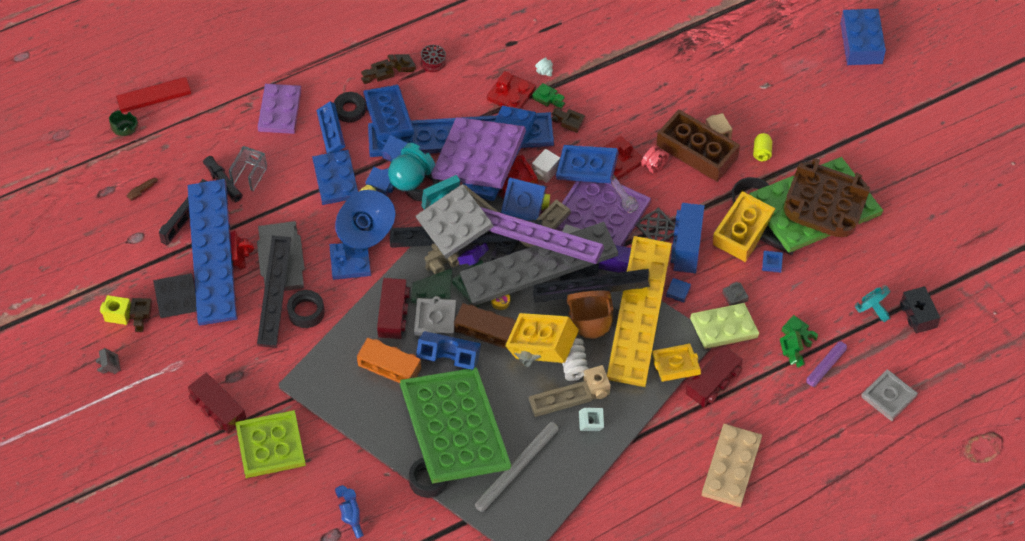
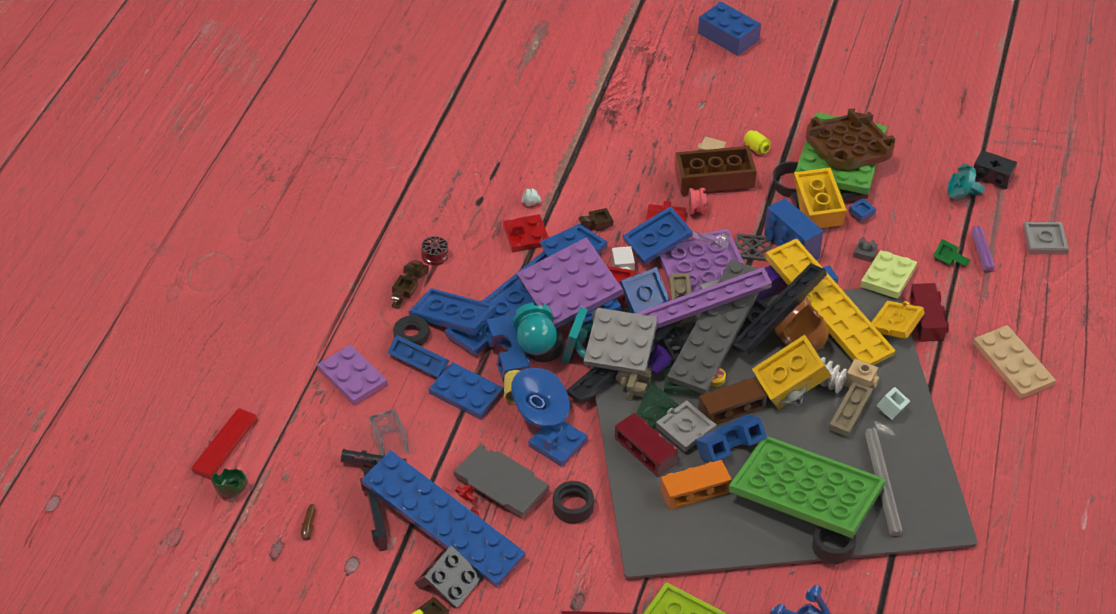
camera: 45 degrees left, 10 degrees down
black plate [257,235,292,348] -> none
green plate [532,83,565,109] -> none
green plate [781,315,818,347] -> none

